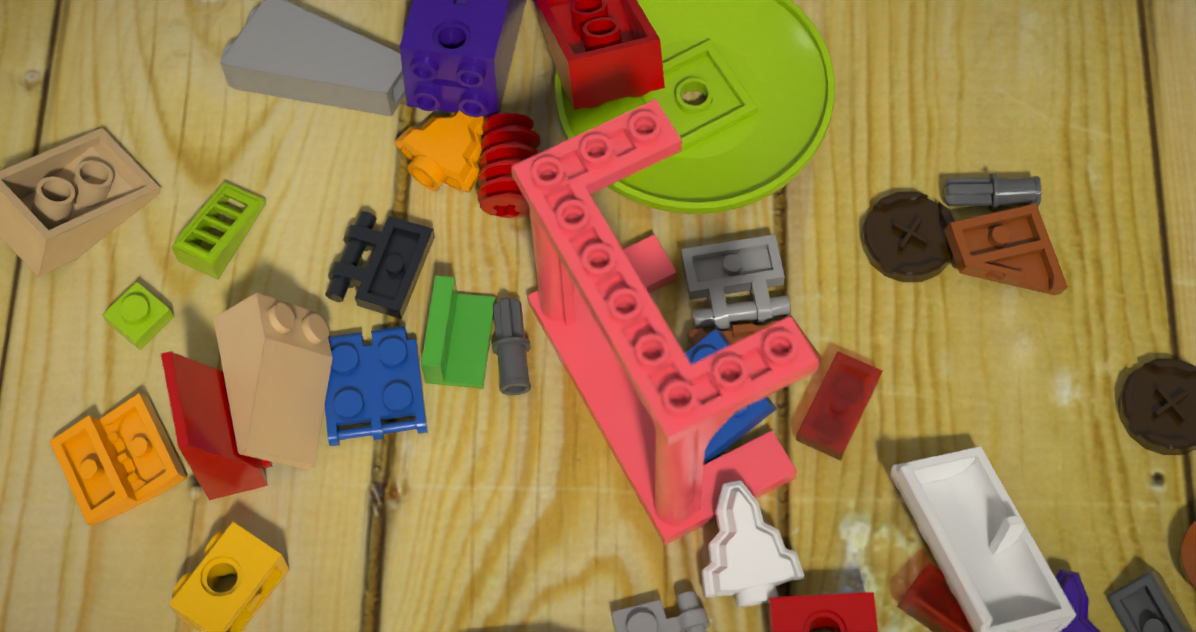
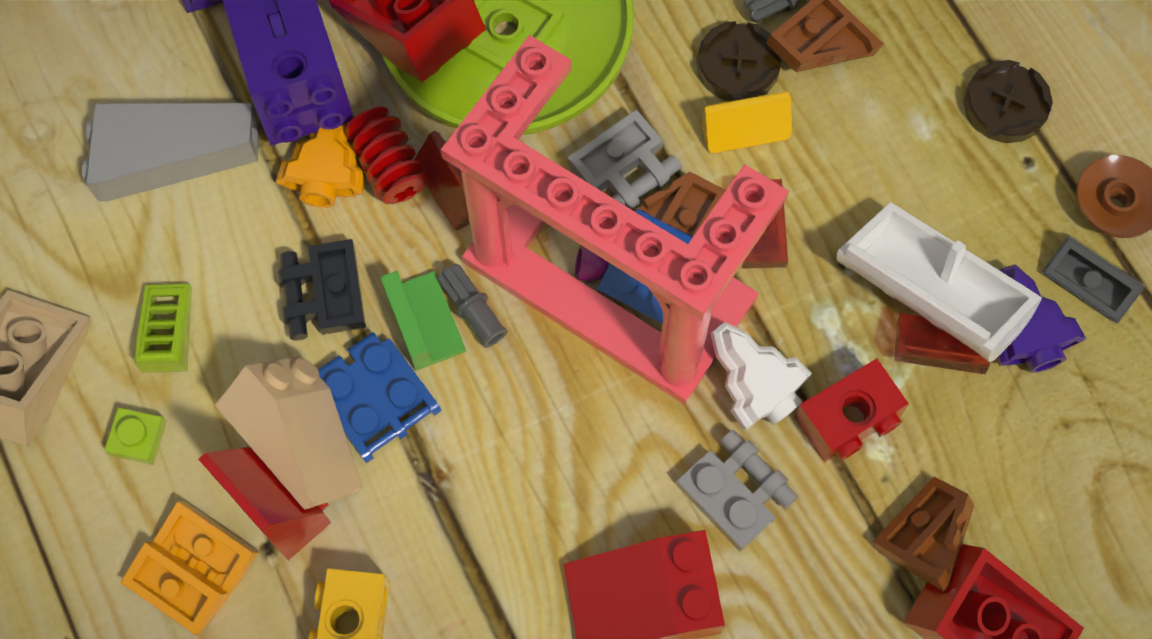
camera: 30 degrees left, 5 degrees up
none -> yellow slope [701,91,792,154]

